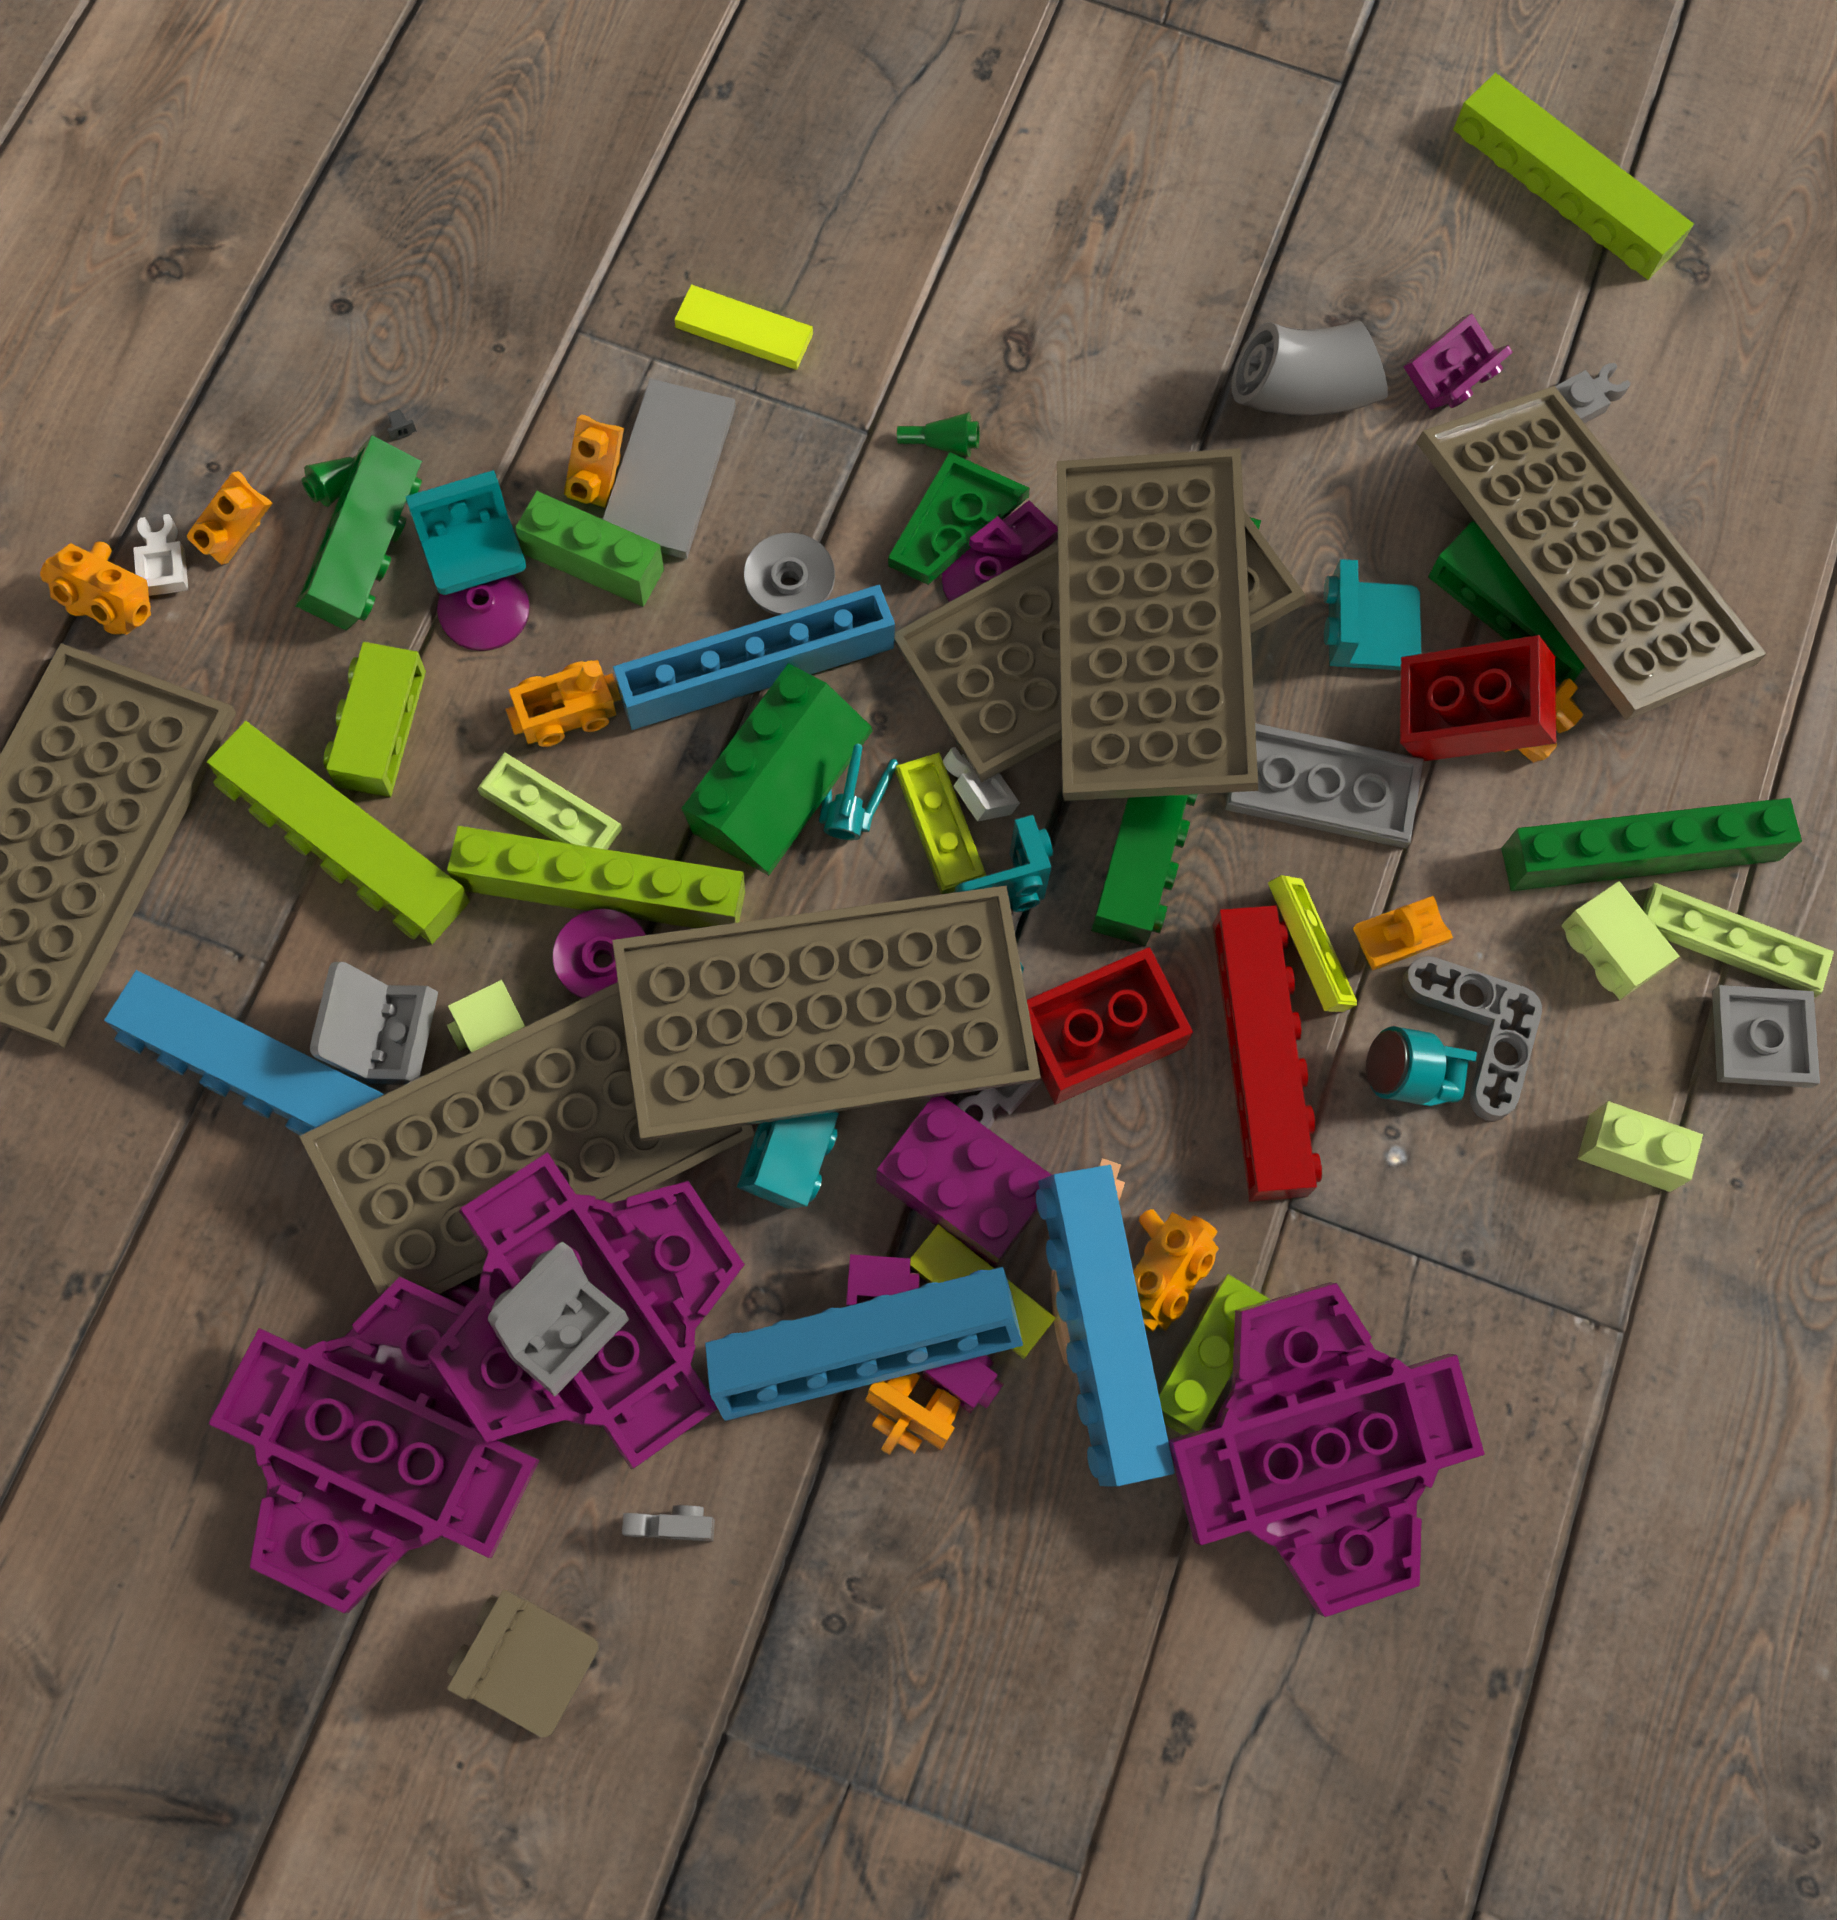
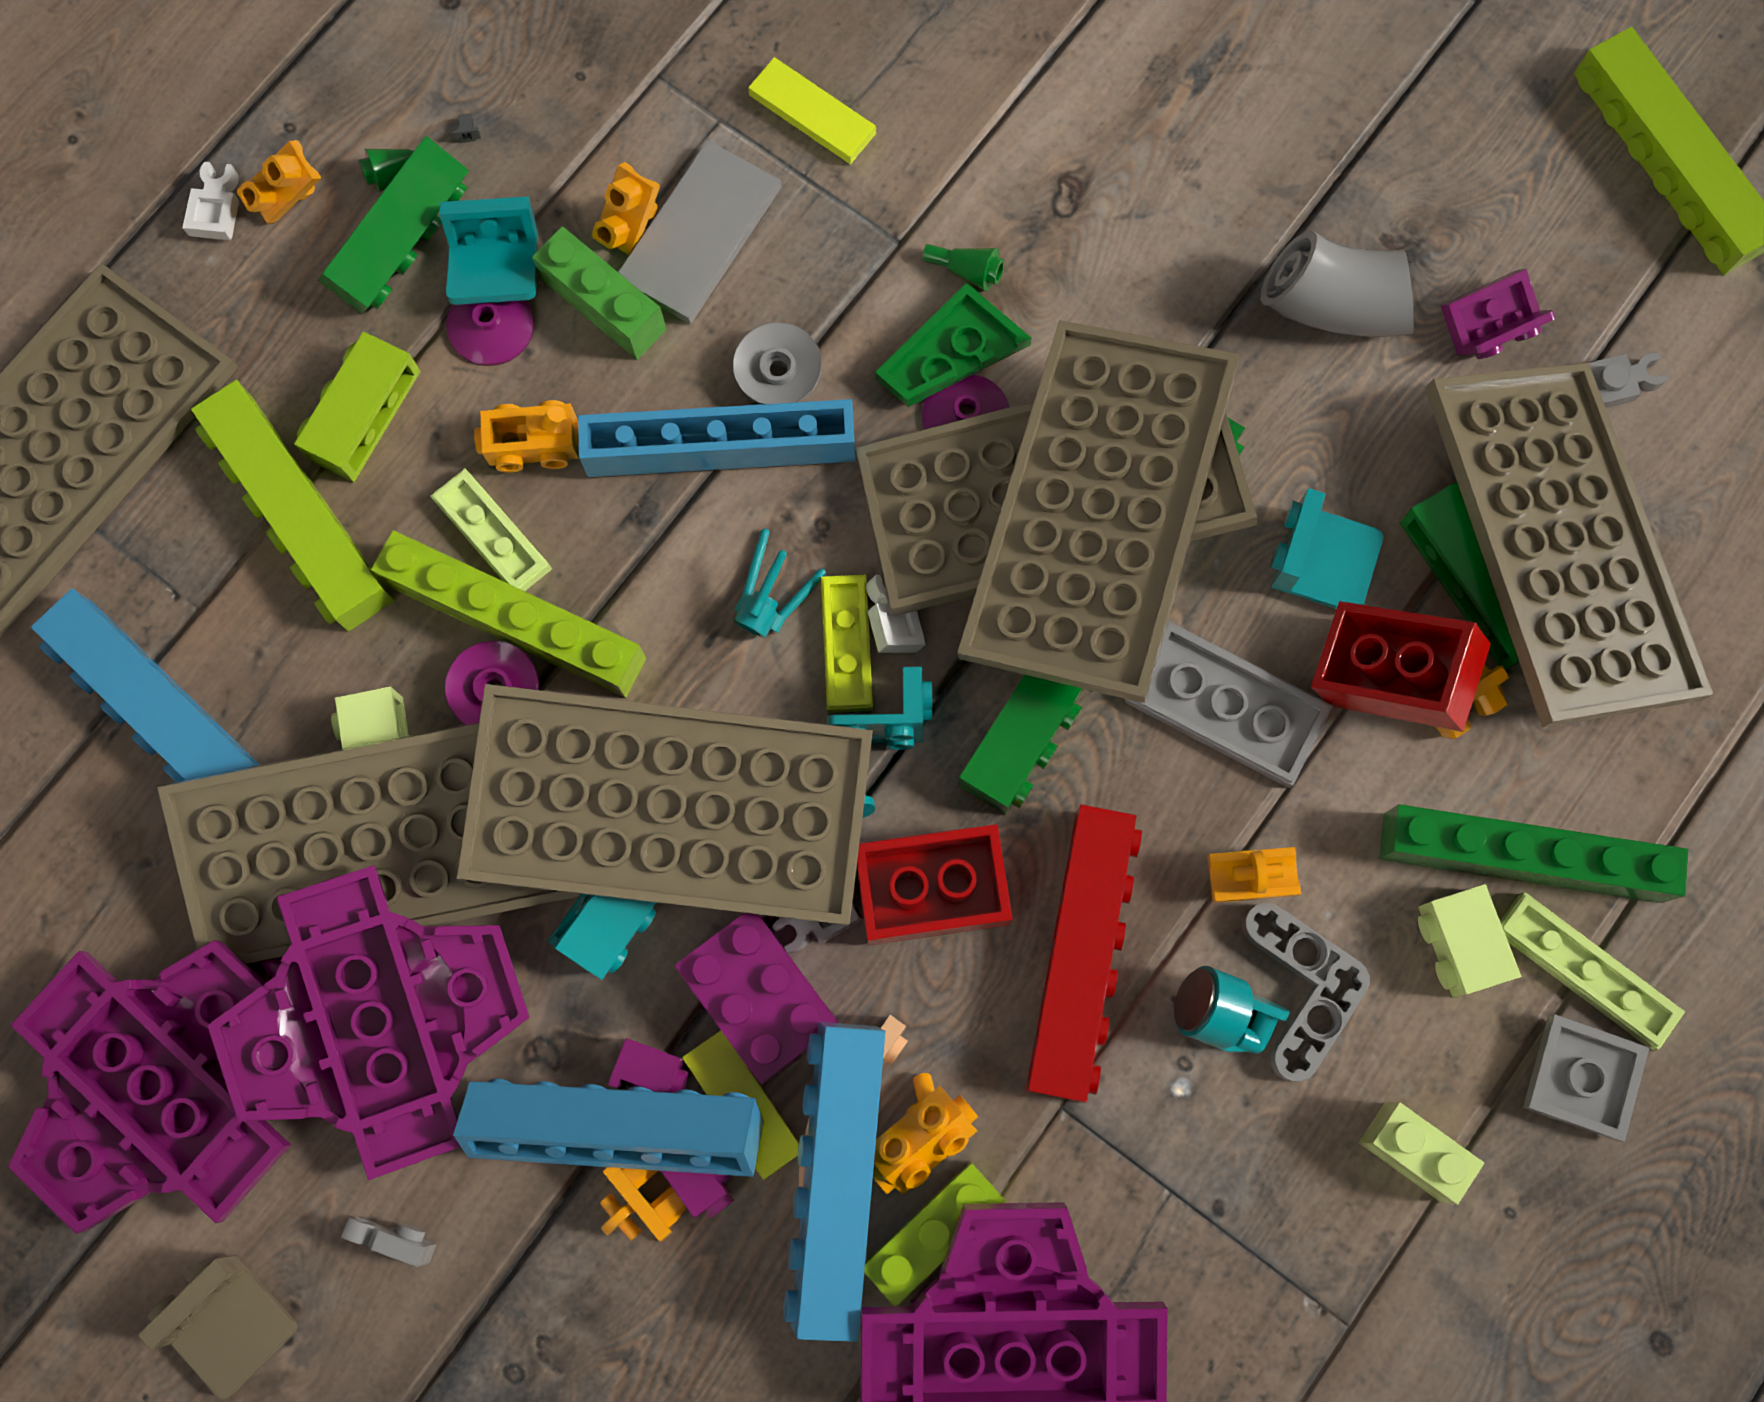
camera: 25 degrees right, 5 degrees up
light orange brick [40,541,151,635] -> none
light grey bracket [310,962,438,1085] -> none
light grey bracket [488,1242,629,1396] -> none
green slope [681,663,873,876] -> none
magenta slope [969,500,1058,561] -> none
neon yellow tile [1268,875,1357,1012] -> none

